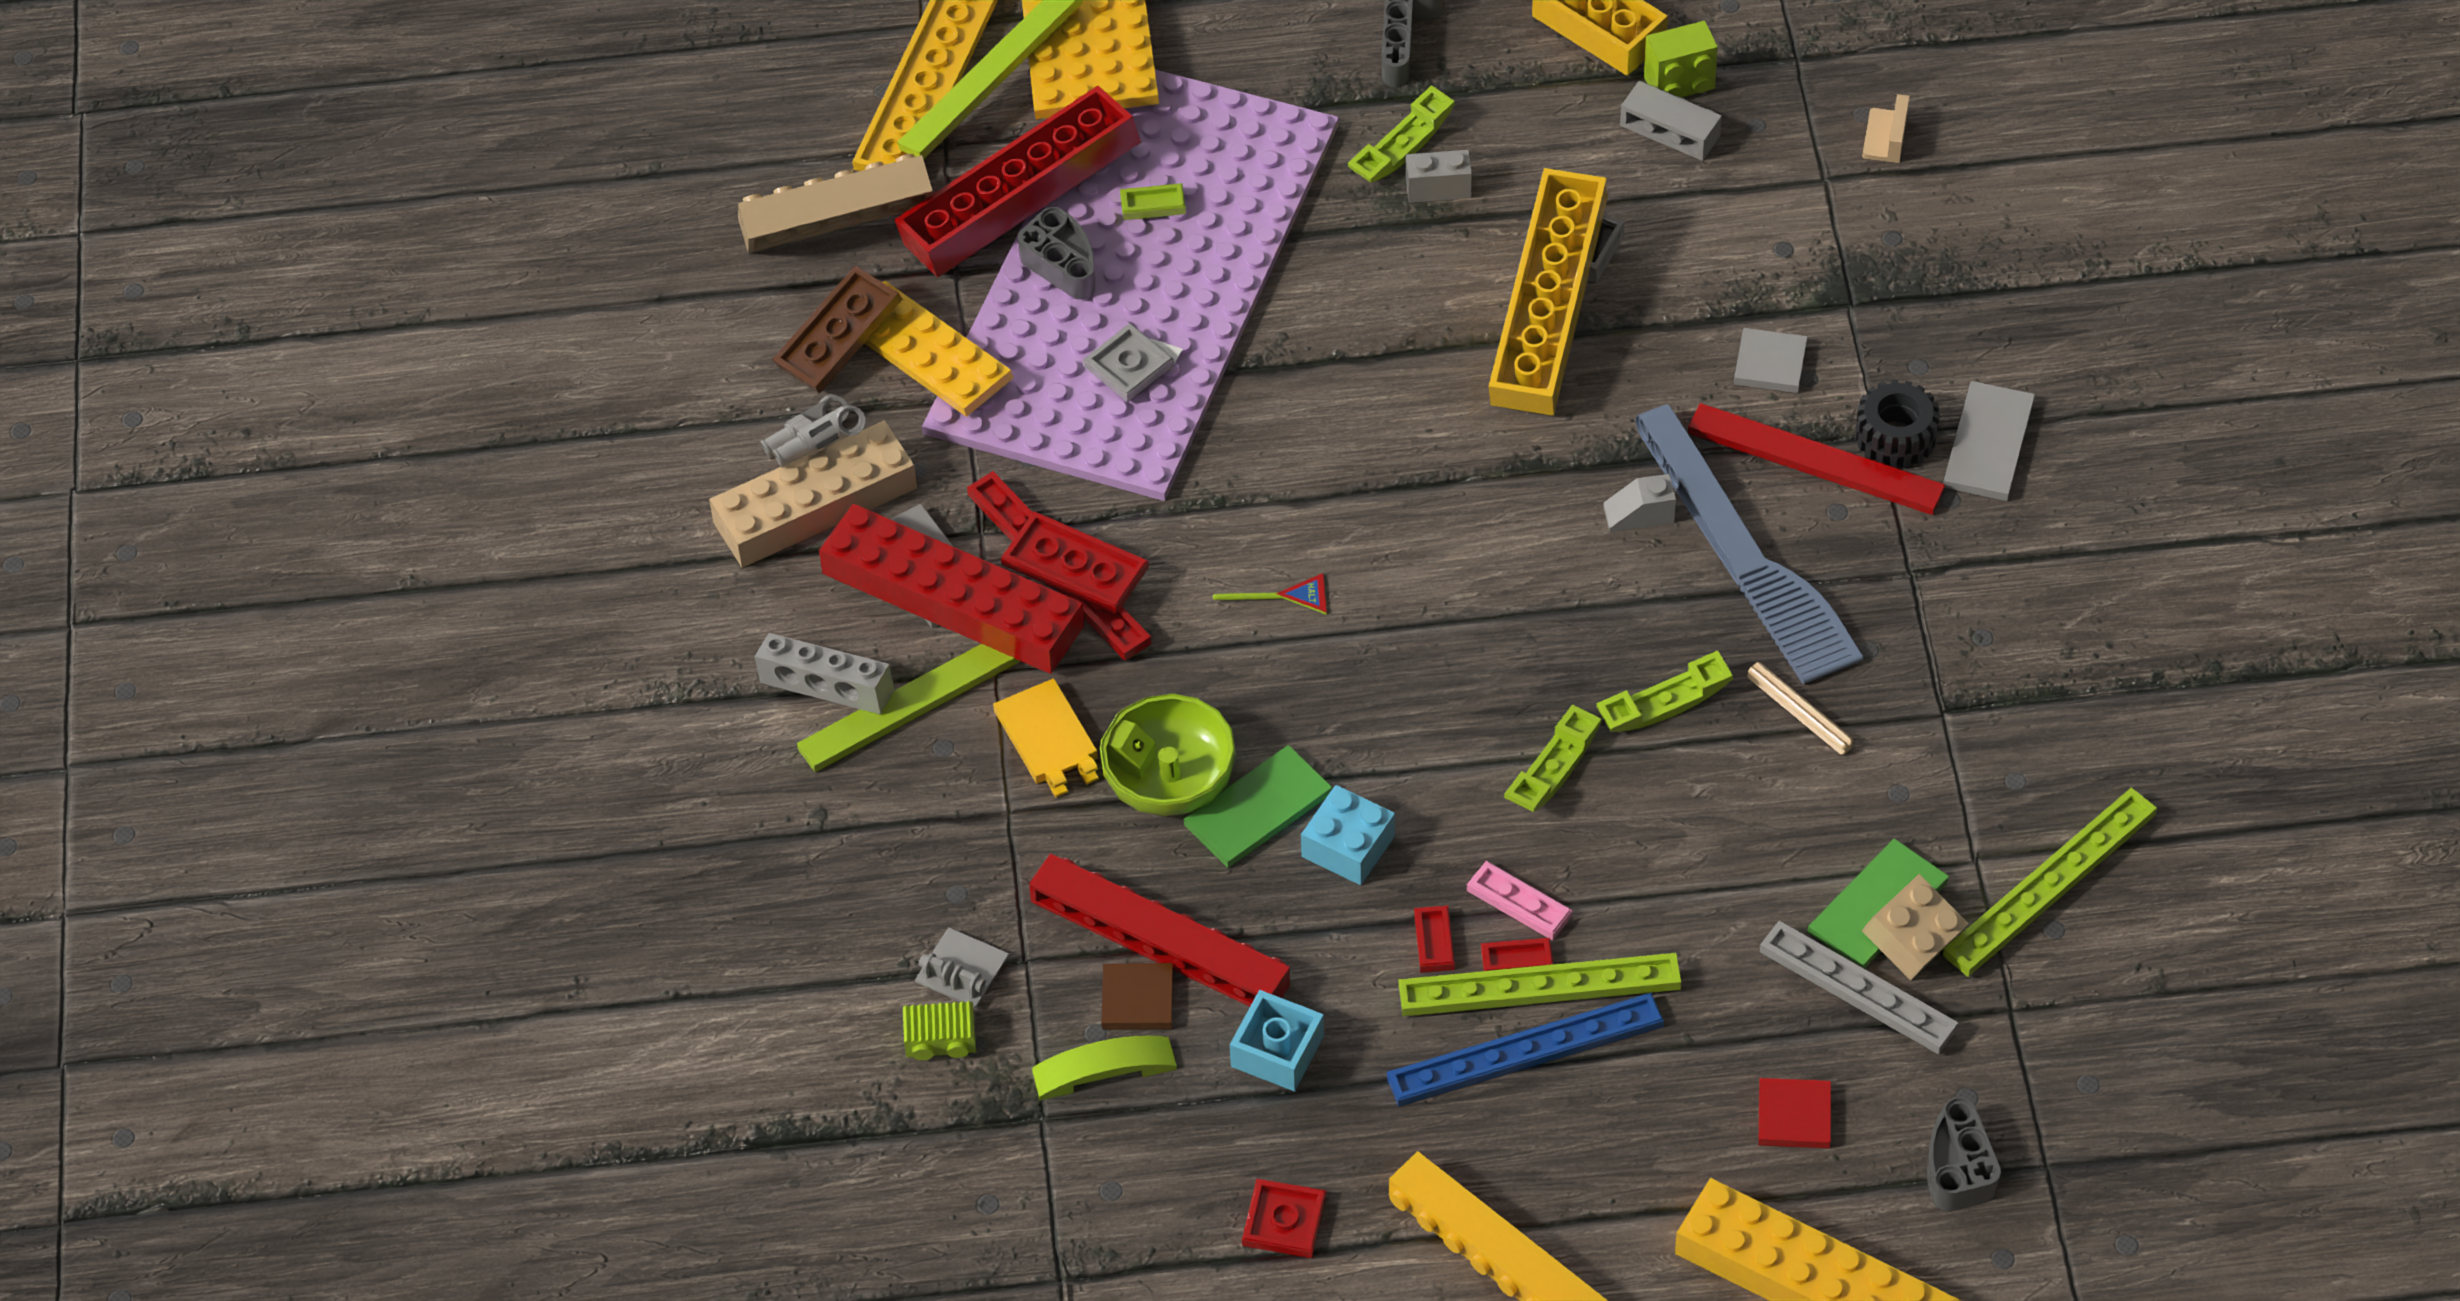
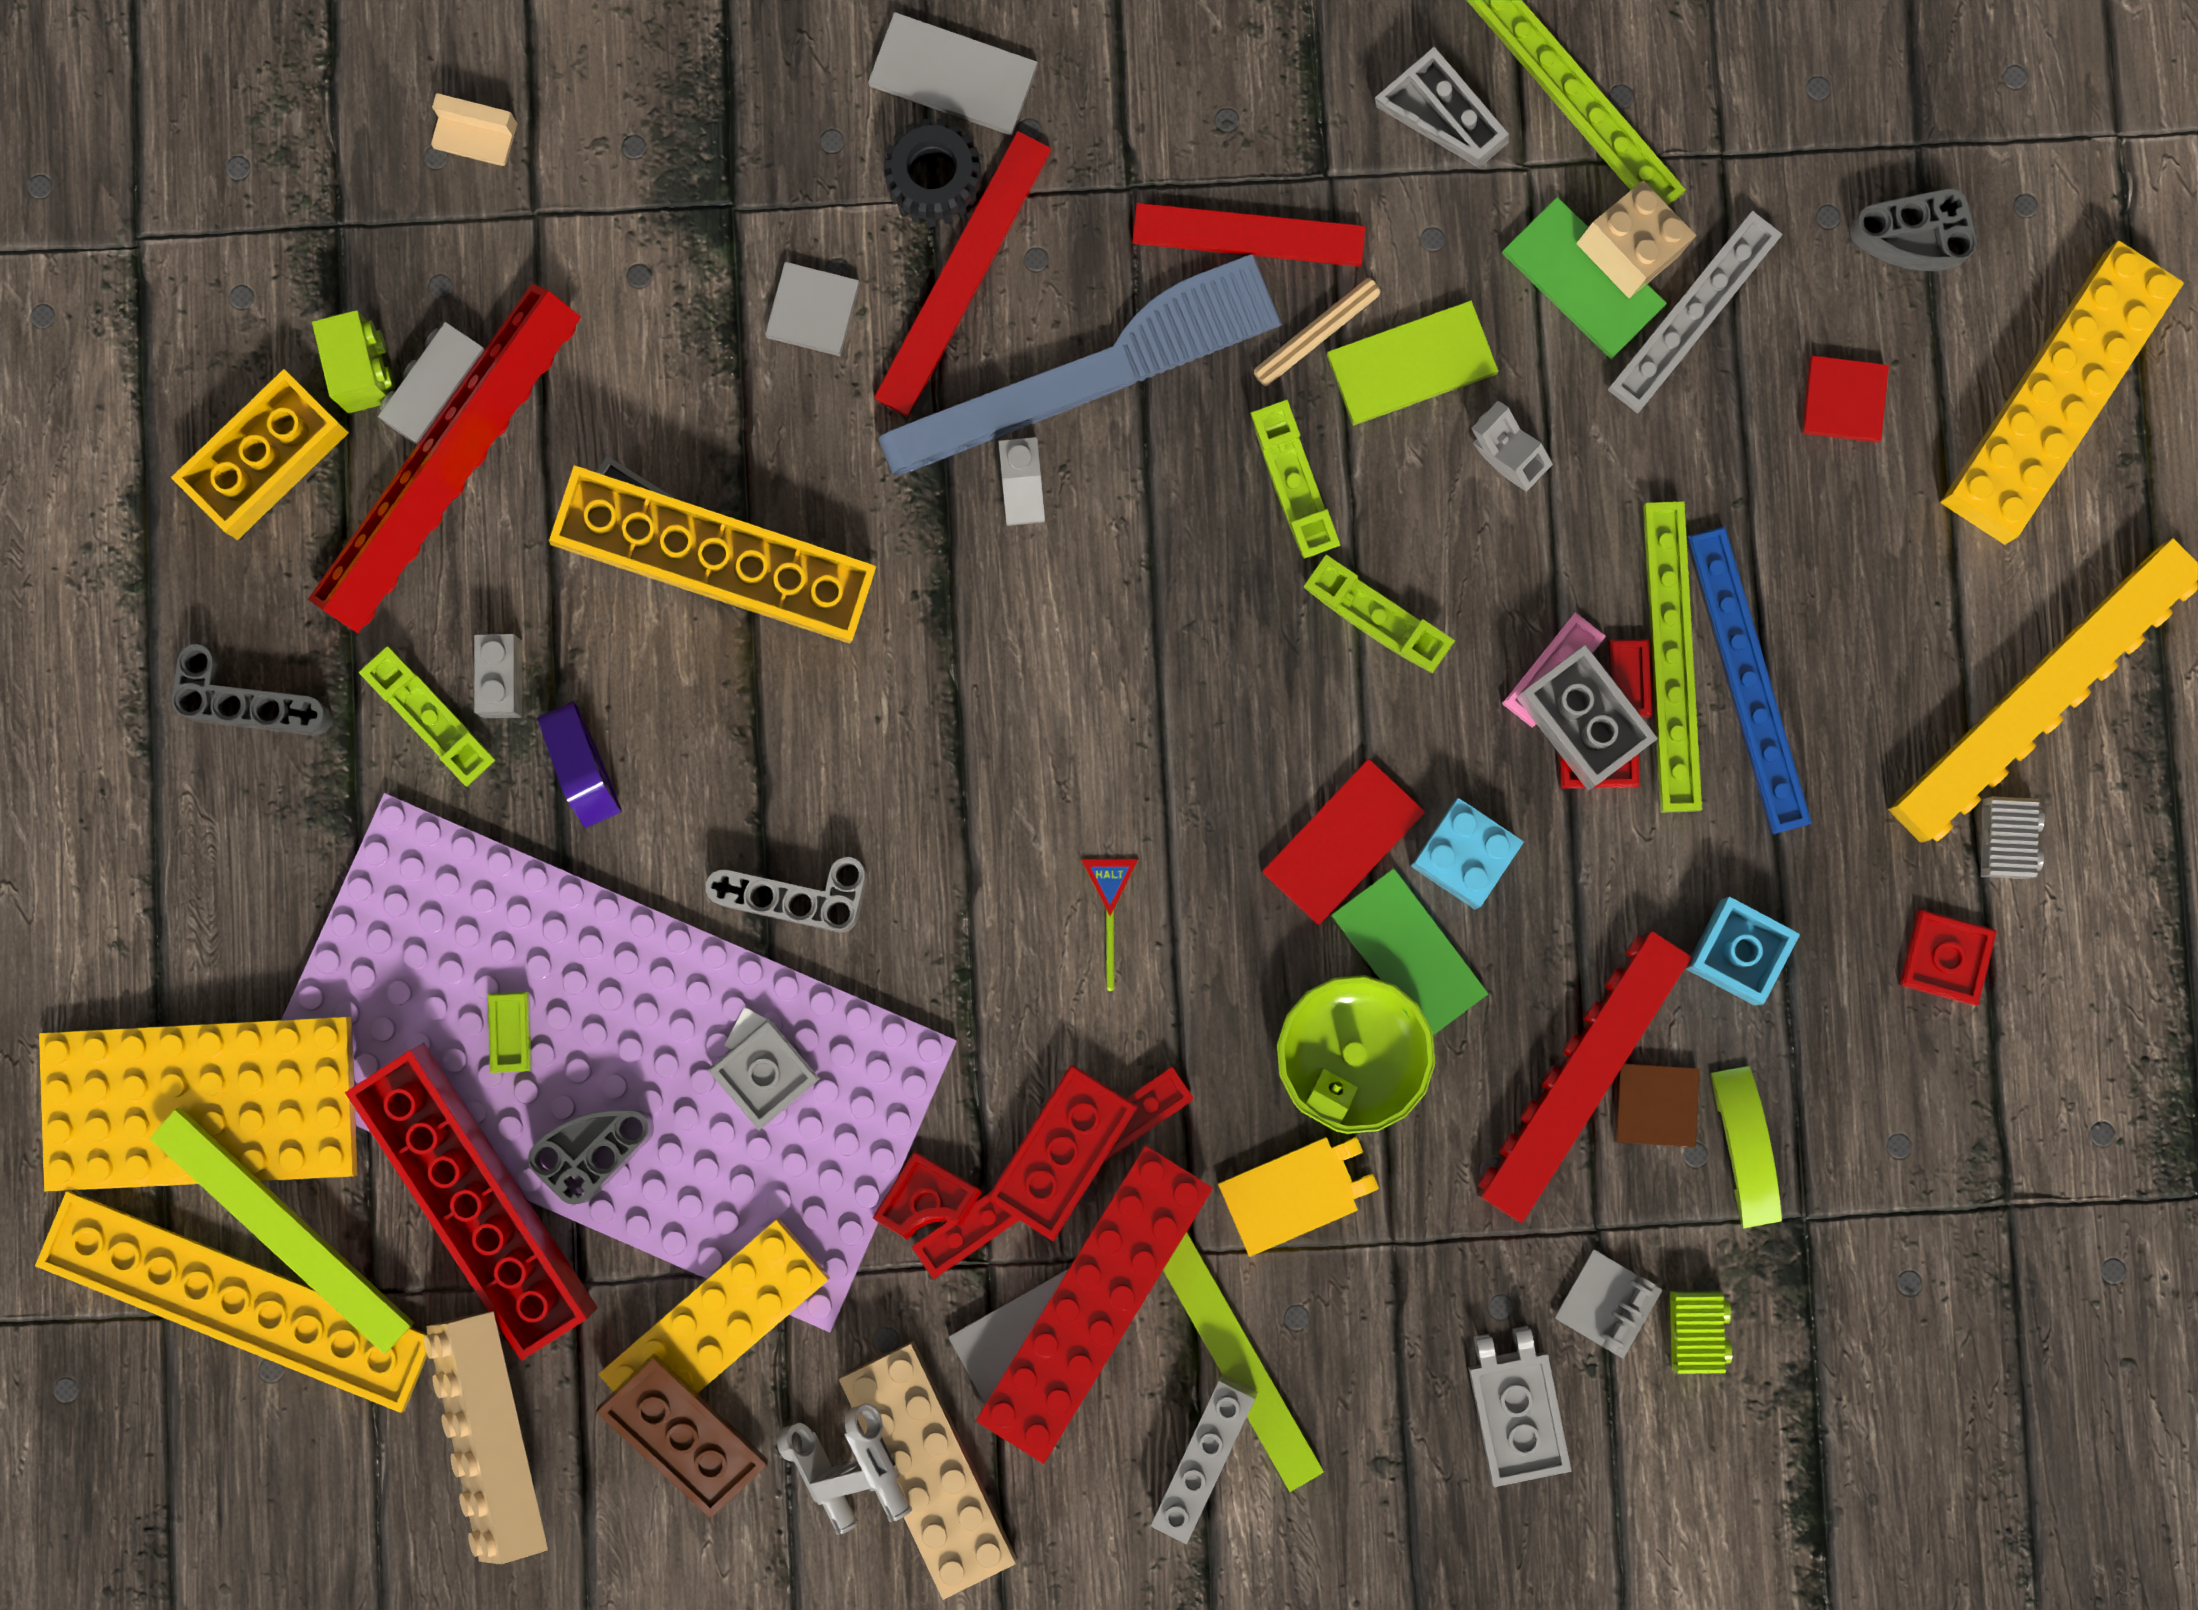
camera: 90 degrees left, 30 degrees up
none -> red brick [308,283,581,633]
none -> dark purple beam [537,701,622,828]
none -> light grey beam [705,857,867,932]
none -> red tile [872,1151,982,1240]
none -> red tile [1133,203,1365,267]
none -> red tile [1261,759,1425,926]
none -> lime tile [1326,301,1498,426]
none -> light grey wedge [1375,47,1509,168]
none -> light grey tile [1468,1326,1572,1487]
none -> light grey brick [1471,401,1553,492]
none -> light grey brick [1516,645,1658,790]
none -> light grey brick [1981,796,2045,879]

